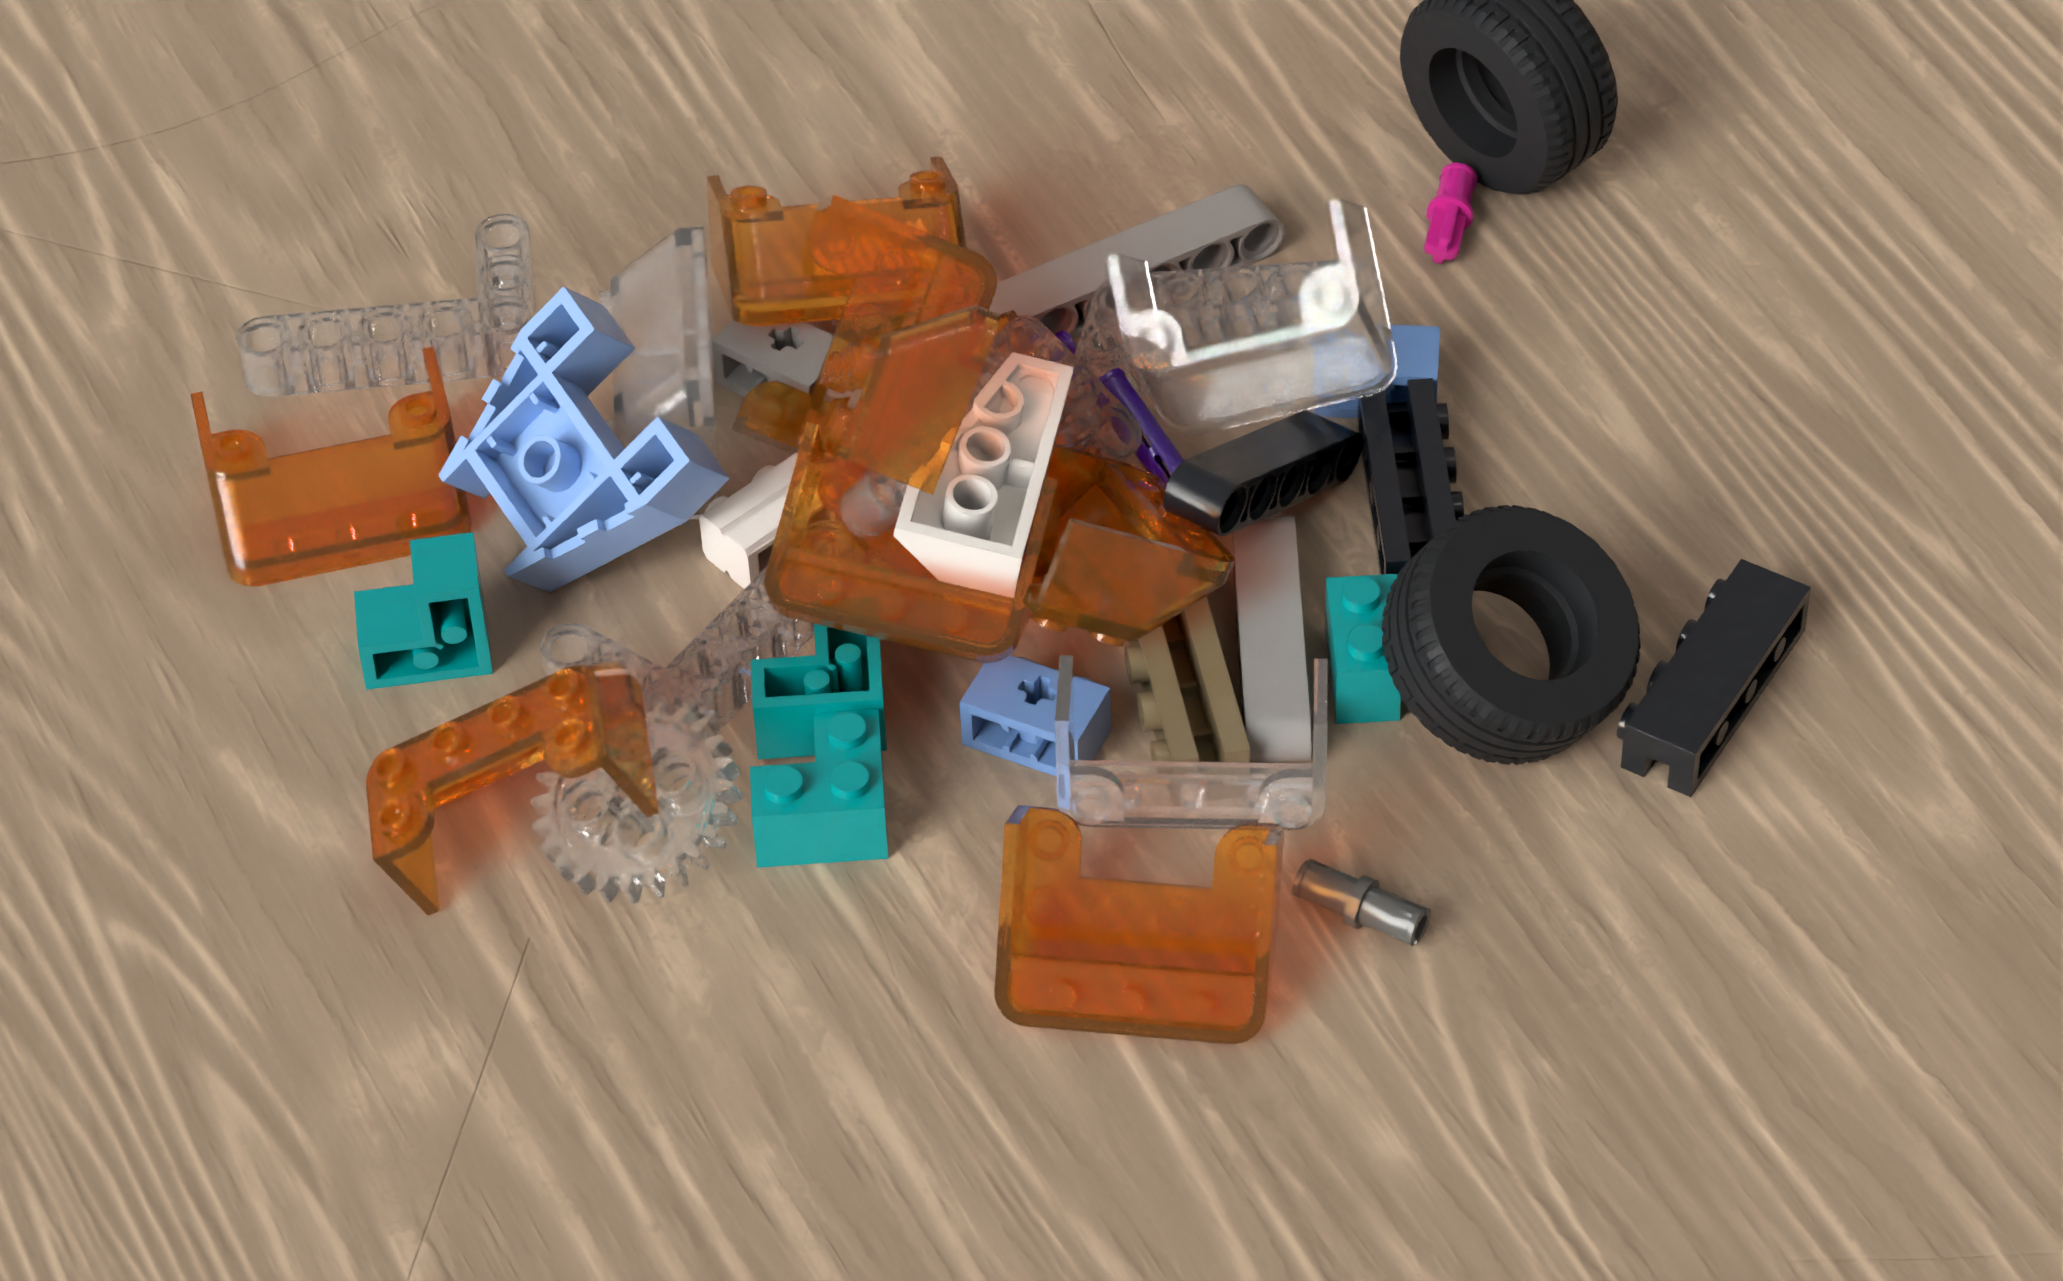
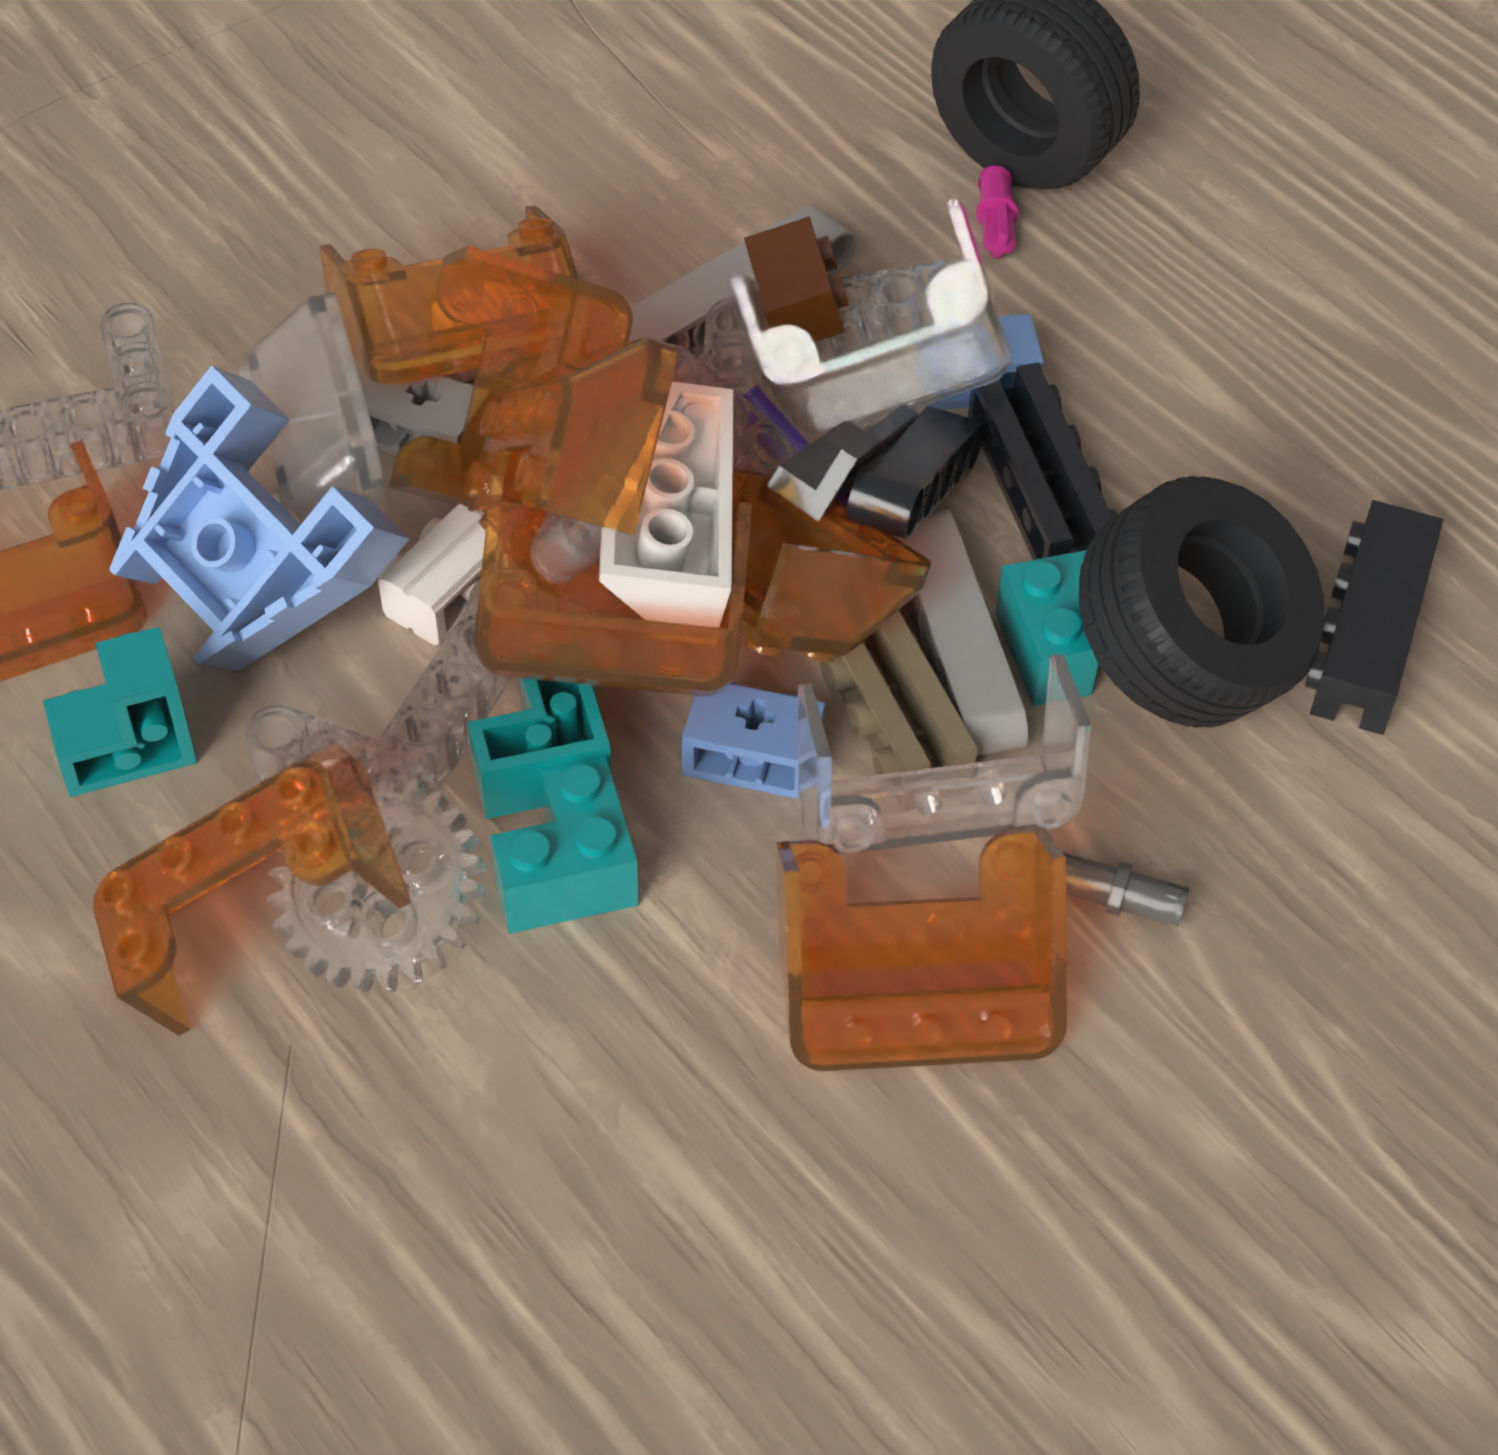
camera: 15 degrees left, 5 degrees up
none -> reddish brown brick [744,216,849,354]
none -> black fence [767,404,919,522]

